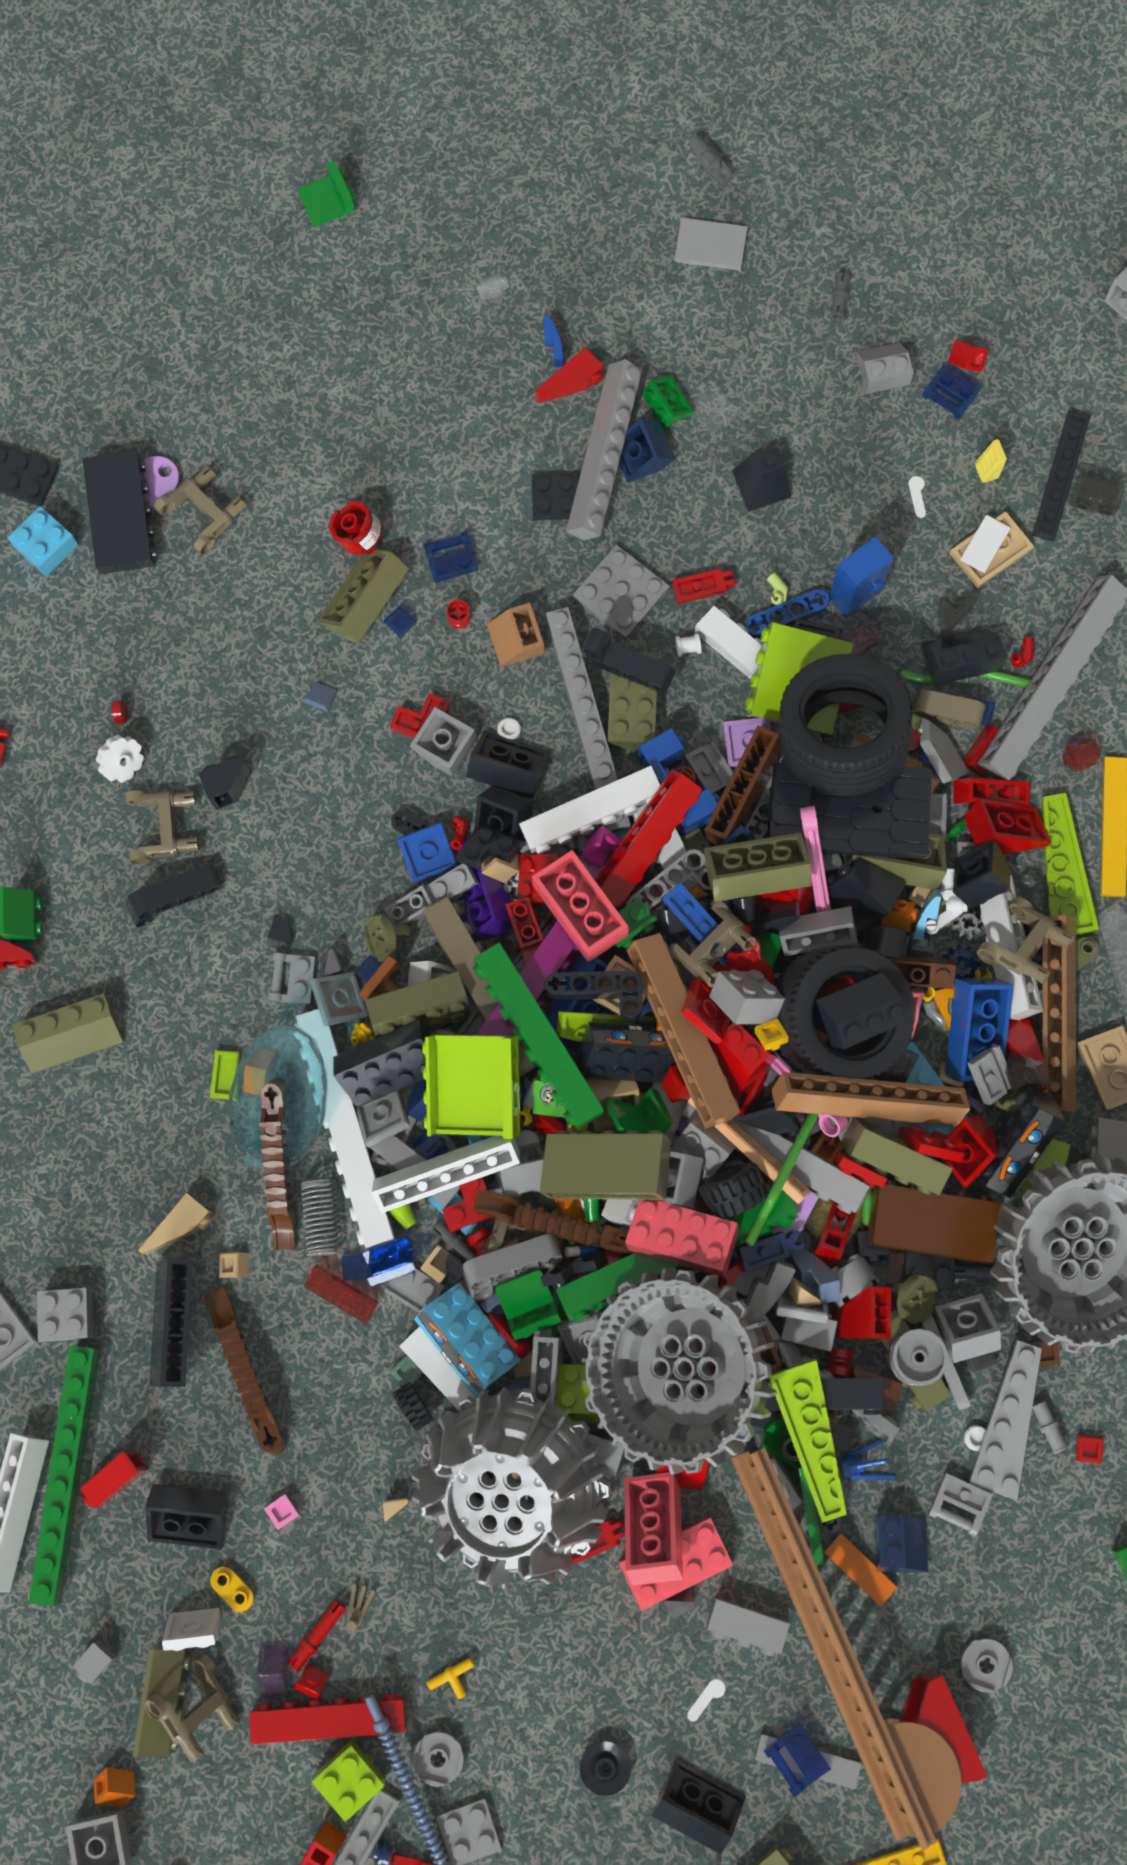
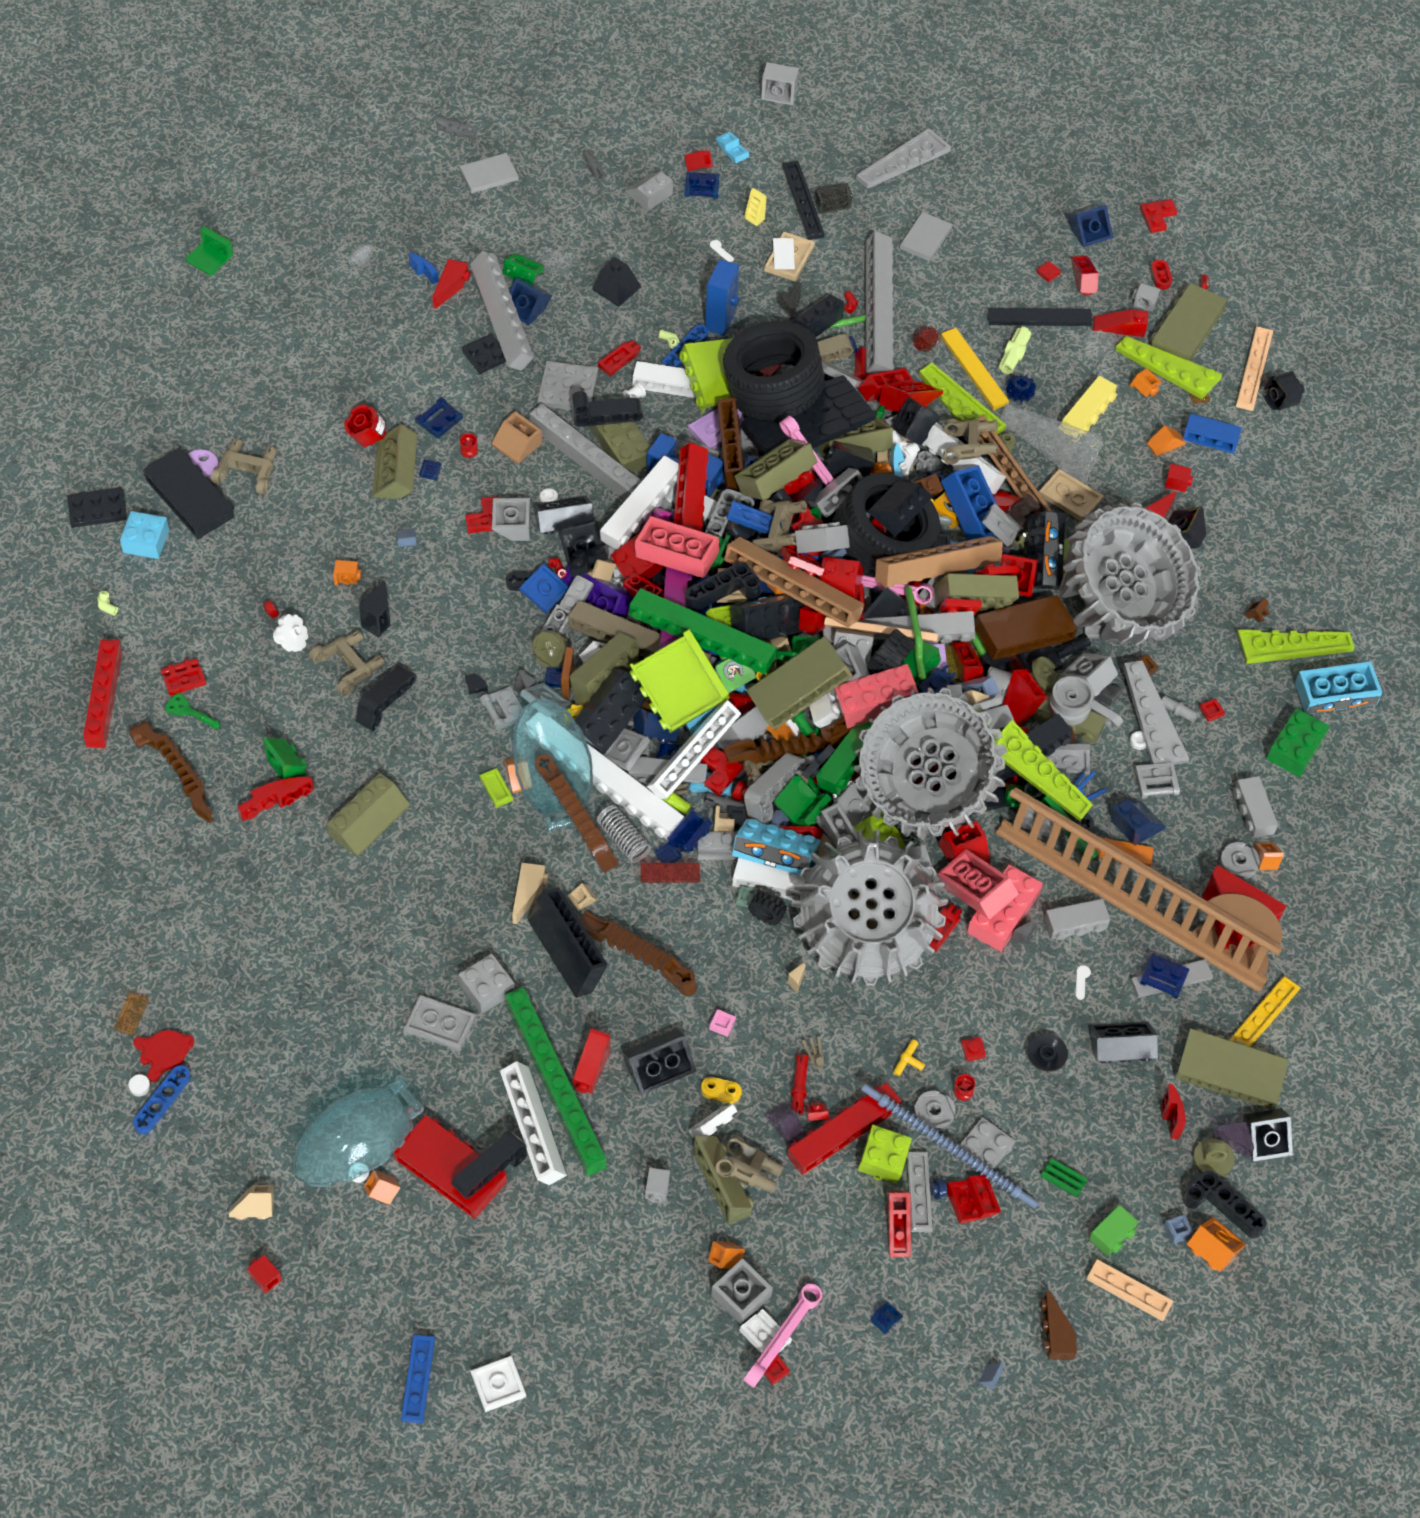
camera: 40 degrees left, 20 degrees down
yellow tile [755,1018,789,1052] -> none
none -> orange brick [333,560,362,586]
none -> medium azure slope [716,132,749,163]
none -> red wheel [953,1074,976,1101]
none -> red plate [961,1037,986,1061]
none -> light grey brick [1233,776,1278,838]
none -> orange slope [1254,842,1283,870]

